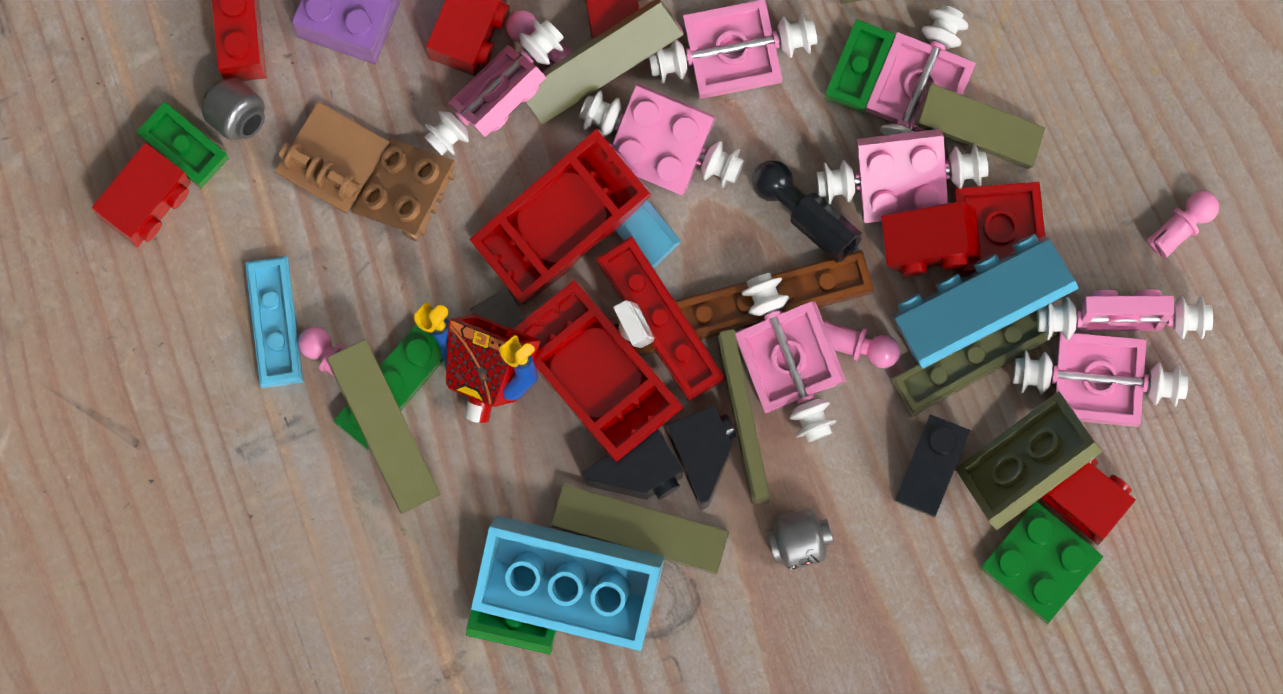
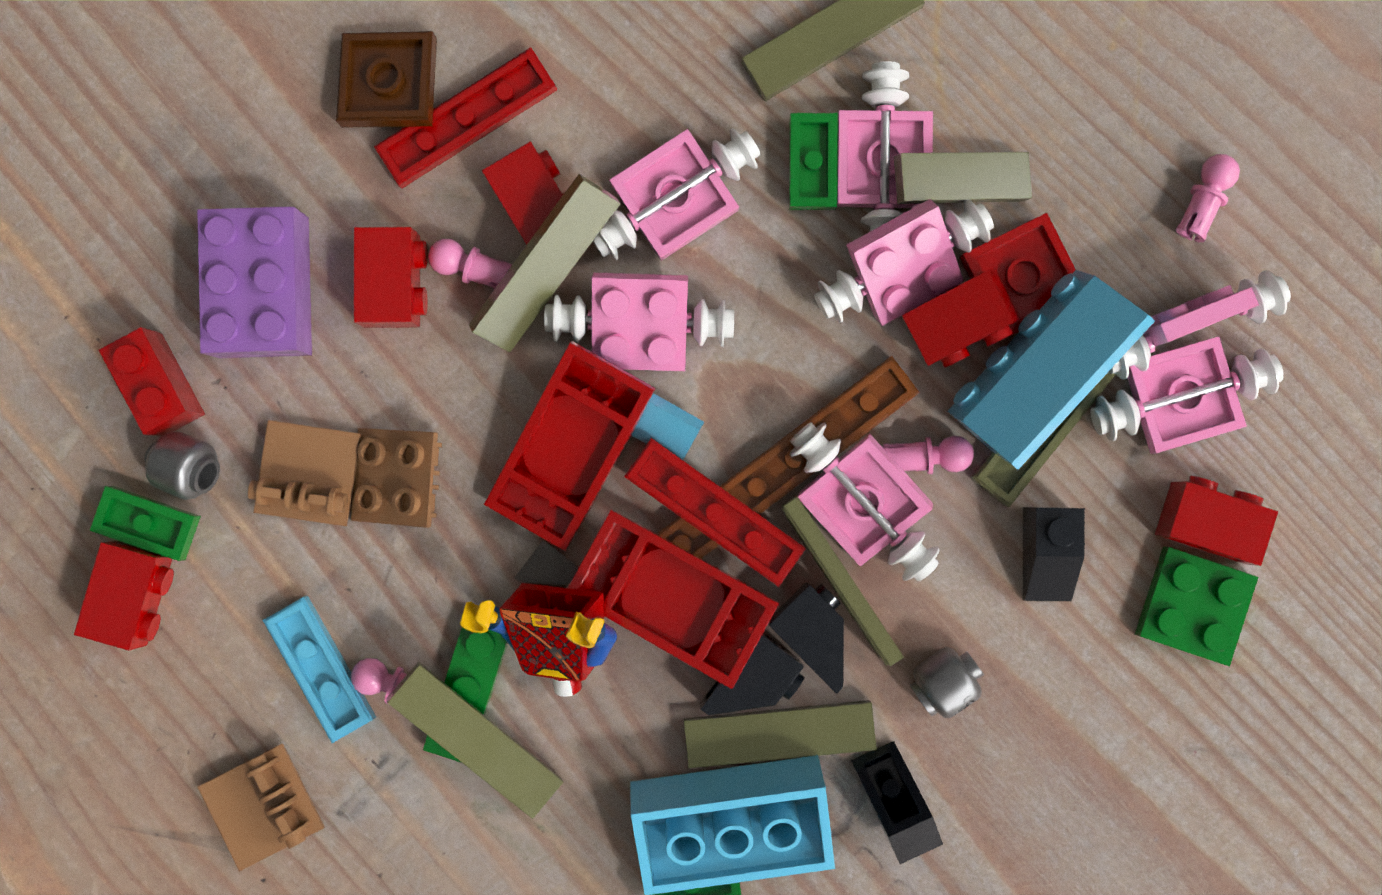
camera: 25 degrees left, 10 degrees up
plate [424,19,564,156] -> none
white tile [613,300,655,348] -> none
black piece [752,161,862,263] -> none
olive plate [955,391,1103,530] -> none
none -> medium nougat hinge [197,743,325,872]
none -> black slope [851,741,943,864]

